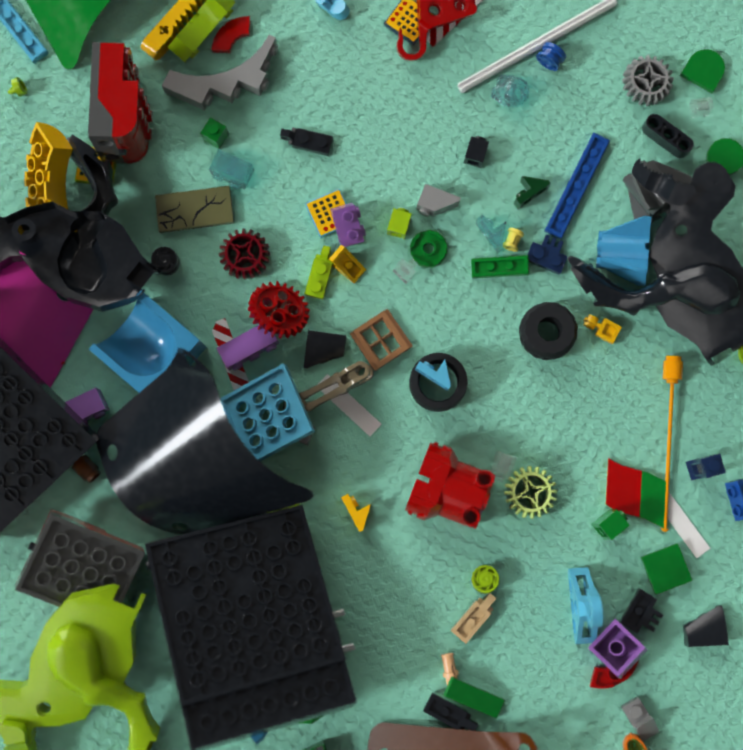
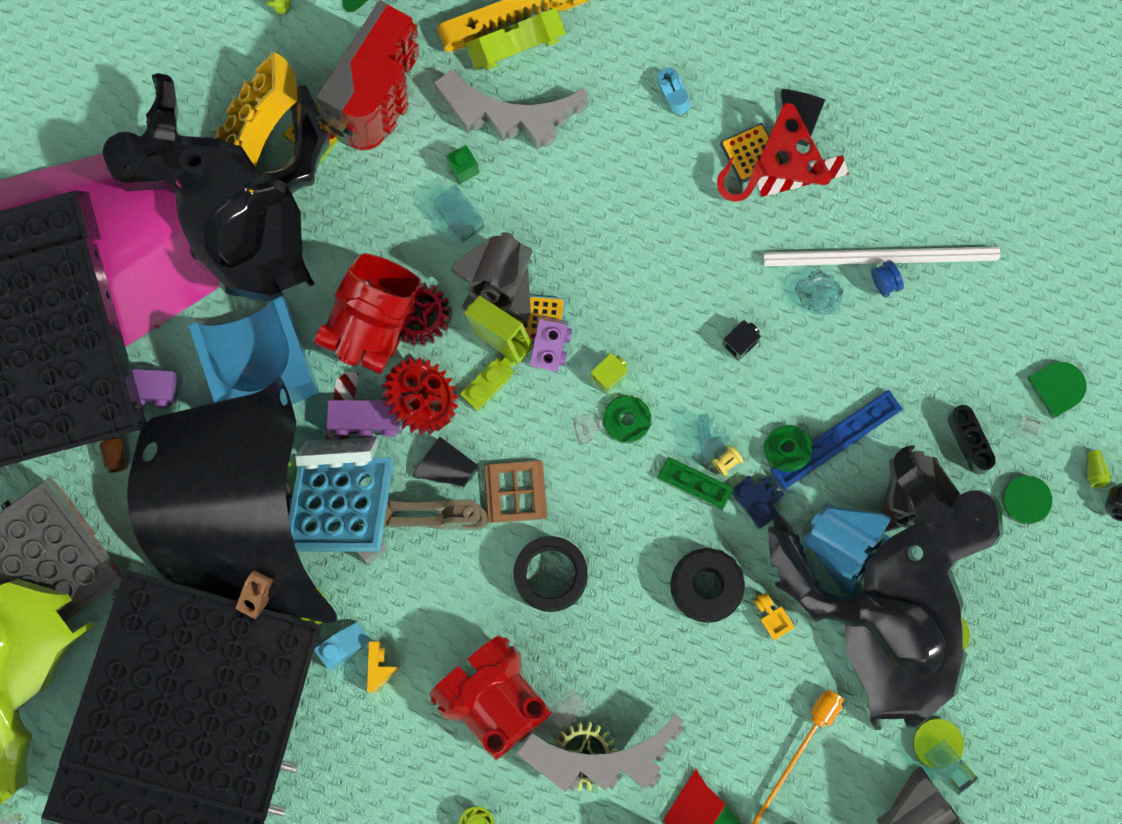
camera: 30 degrees right, 5 degrees down
black wheel [151,247,180,276] -> none
olive tile [155,186,234,233] -> none
red tile [211,16,250,53] -> none
black hinge [280,128,333,156] -> none
white sticker [317,374,382,436] -> none
yellow slope [329,245,366,284] -> none
medium azure slope [415,360,451,391] -> none
light grey slope [416,184,461,216] -> none
dark green slope [514,176,551,209] -> none
light grey gear [622,55,674,106] -> none
none -> medium nougat leg [236,570,273,619]
none -> light aqua plate [295,436,378,469]
none -> red piece [314,253,421,375]
none -> medium azure slope [314,622,372,671]
none -> dark grey brick [451,232,533,323]
none -> lime brick [464,295,534,364]
none -> light grey arch [517,714,684,792]
none -> green tile [764,425,813,472]

